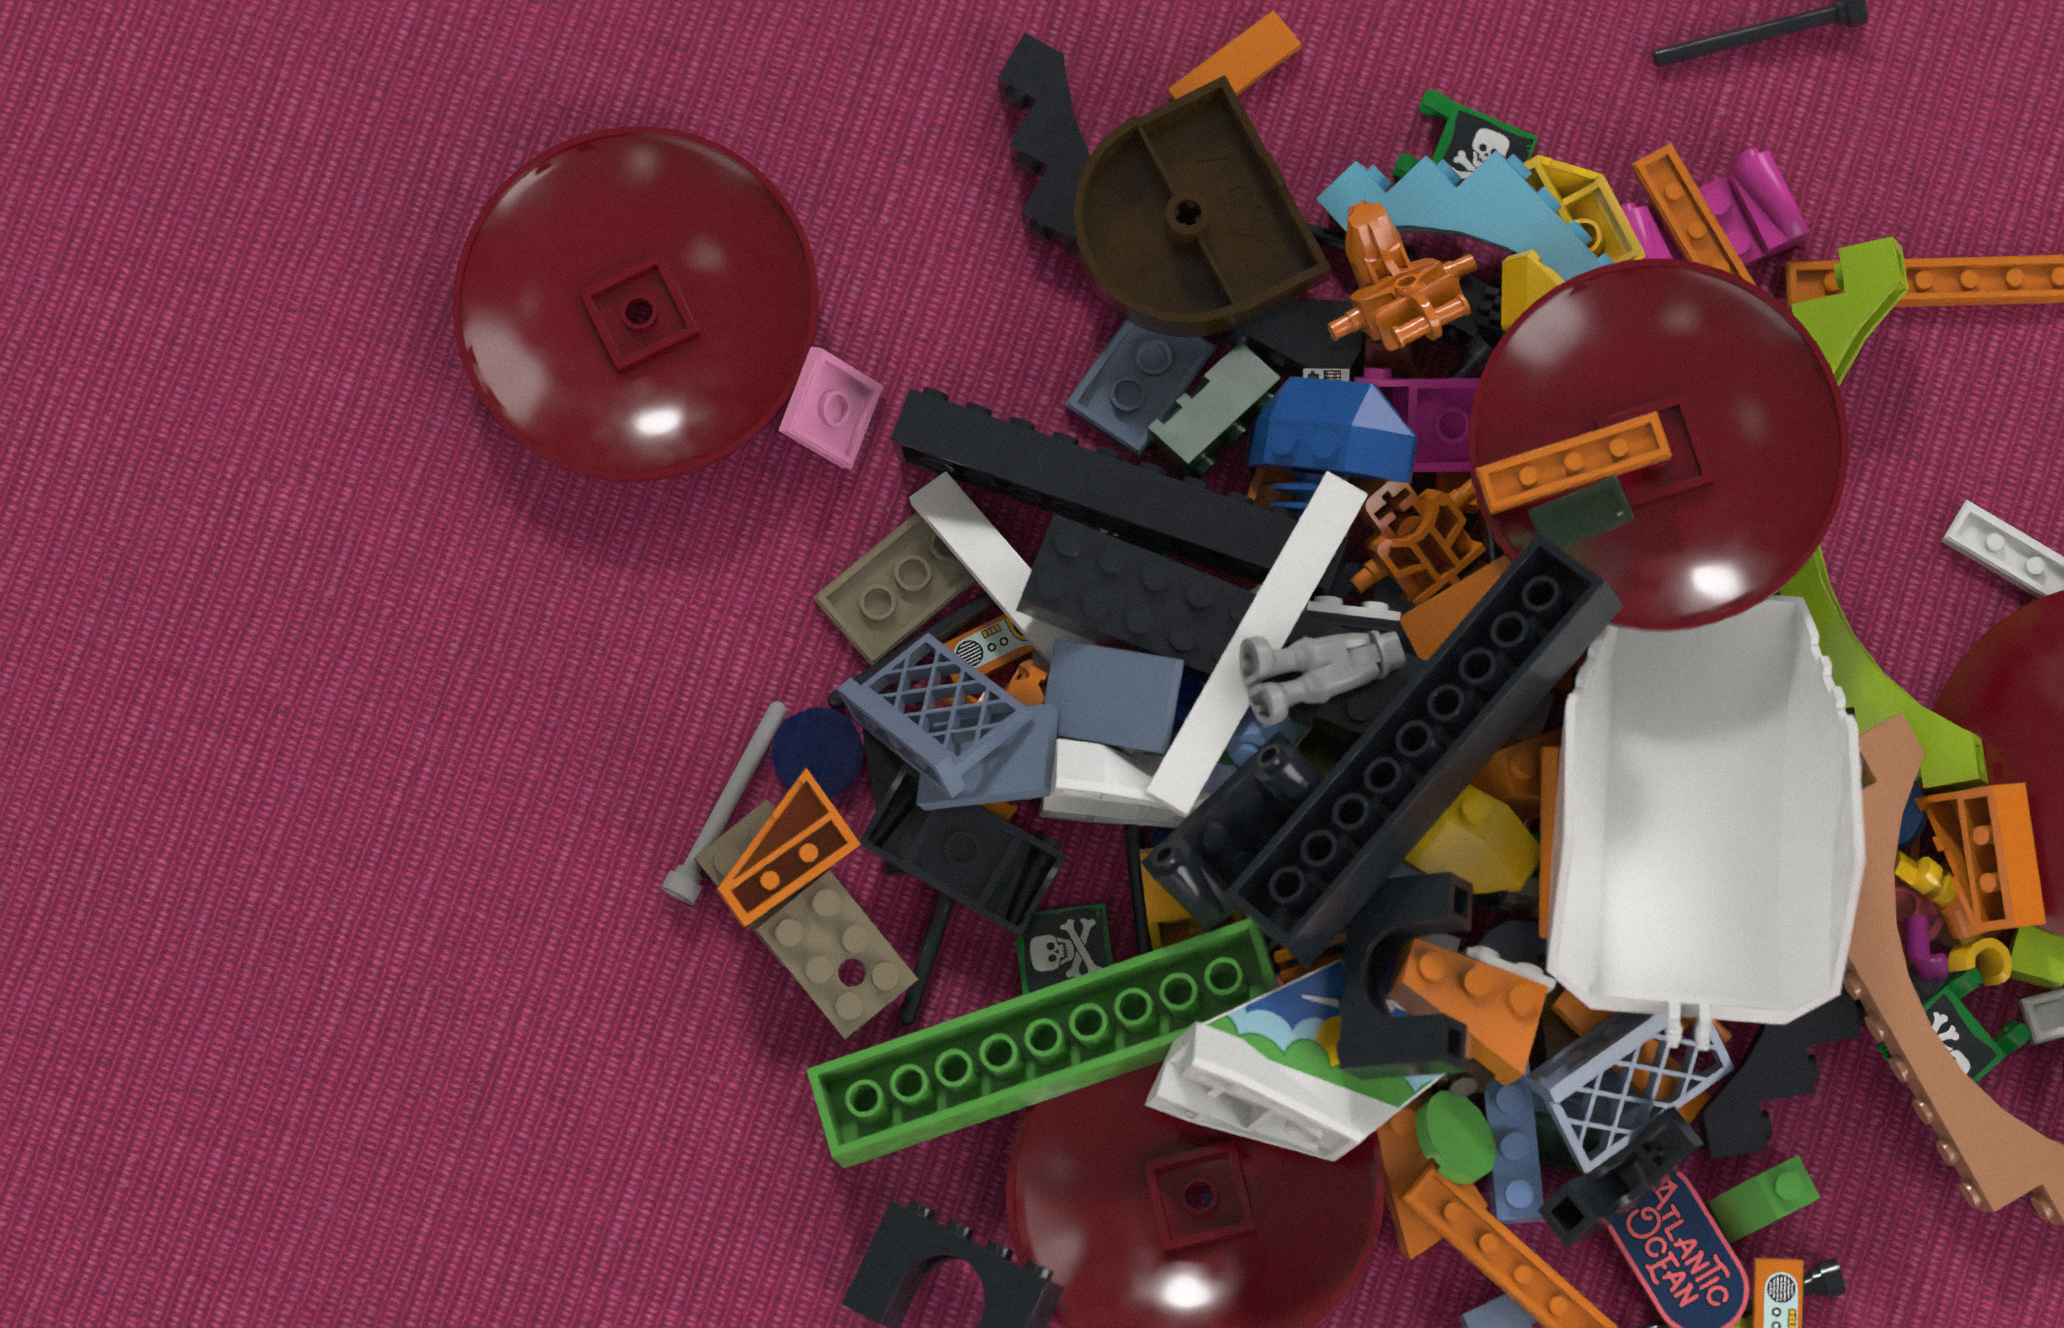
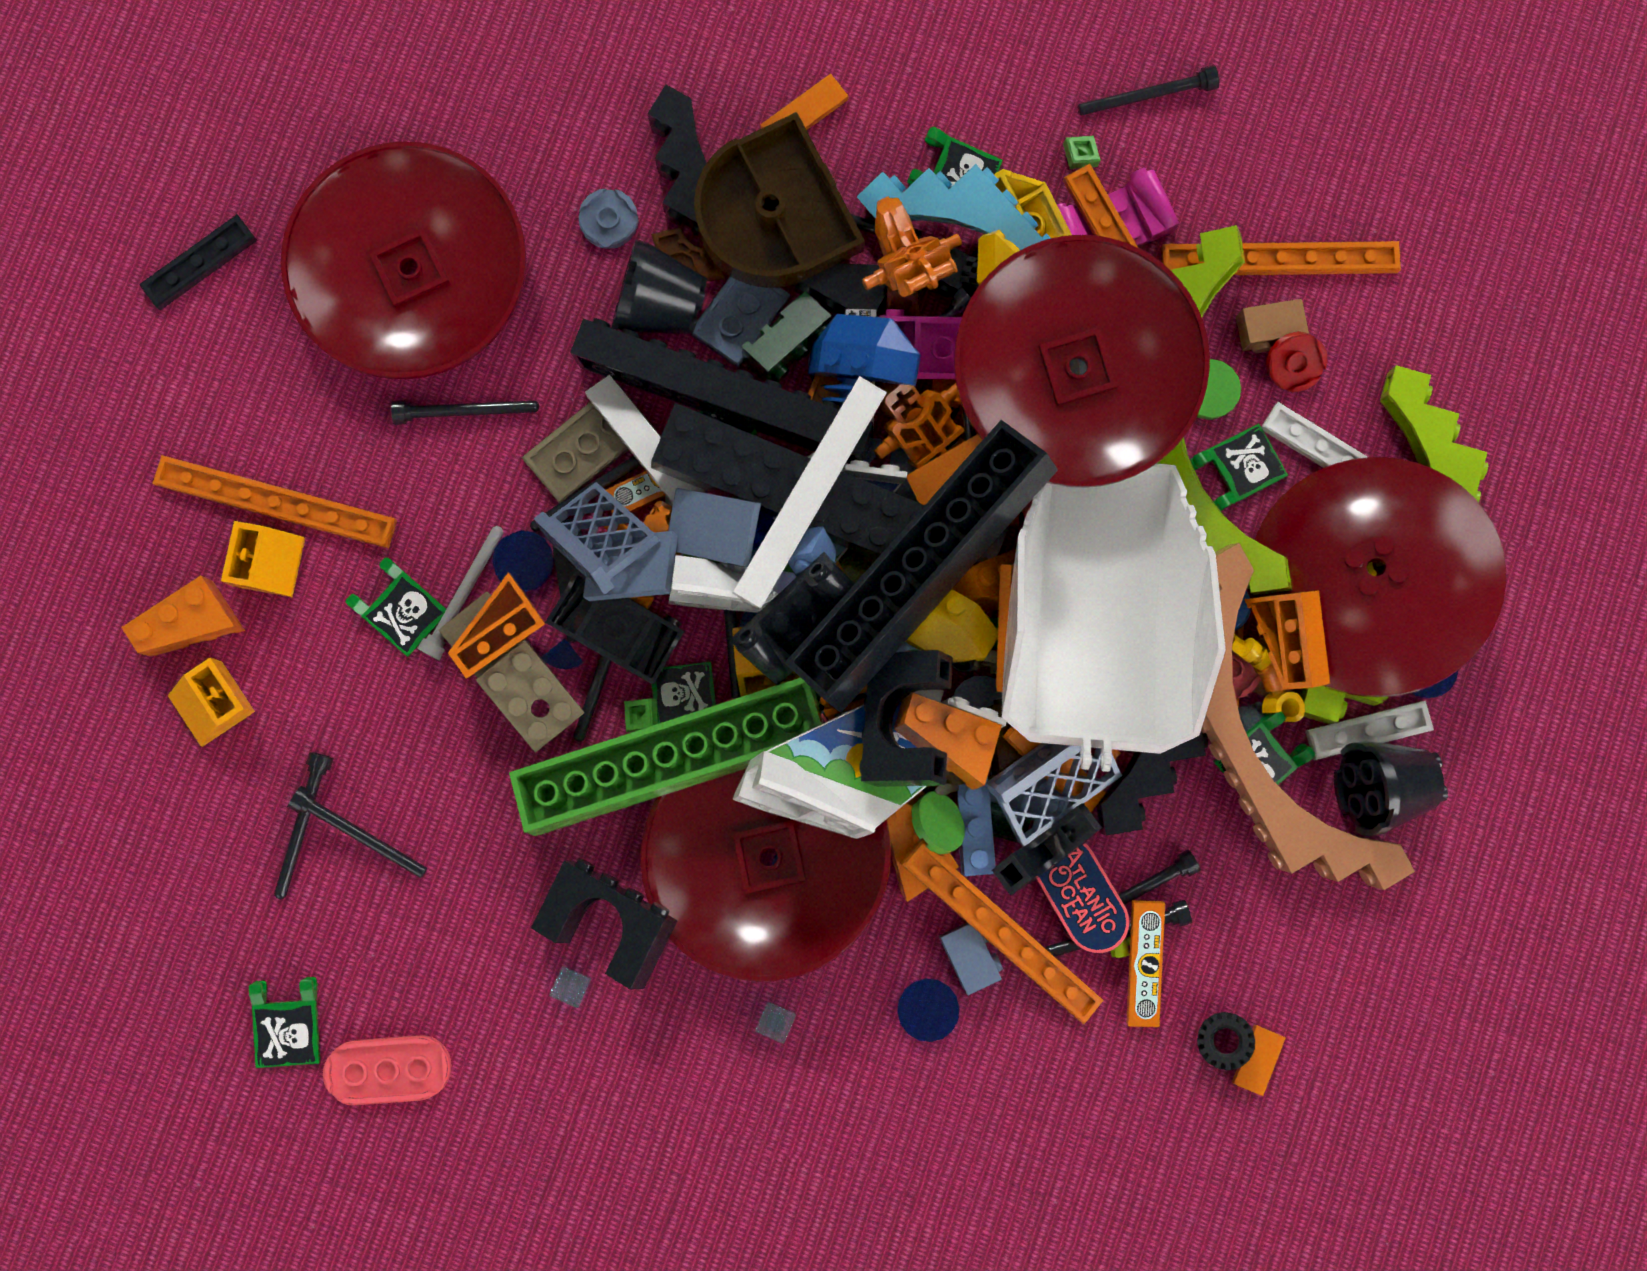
camera: 10 degrees left, 5 degrees up
bright pink tile [778,347,883,469] -> none
light grey piece [1239,630,1405,726] -> none
orange tile [1475,411,1672,515] -> none
clear green tile [1527,475,1634,550] -> none
bright green slope [1707,1155,1820,1244] -> none
magenta arm [1904,916,1948,981] -> none
none -> orange wedge [121,575,245,657]
none -> black tile [139,214,258,310]
none -> orange tile [152,455,397,549]
none -> light orange slope [168,658,255,747]
none -> light orange slope [221,521,305,597]
none -> black piece [274,752,334,900]
none -> black piece [287,786,427,878]
none -> flag [345,557,446,657]
none -> black piece [391,400,540,425]
none -> clear blue tile [541,639,585,670]
none -> sand blue tile [579,189,639,249]
none -> black cone [611,239,707,335]
none -> bright green tile [624,698,658,732]
none -> reddish brown tile [651,227,724,281]
none -> bright green tile [1063,136,1101,169]
none -> black piece [1063,849,1201,934]
none -> flag [1190,424,1288,511]
none -> bright green tile [1197,359,1241,420]
none -> medium nougat brick [1236,299,1309,353]
none -> red tile [1266,331,1328,392]

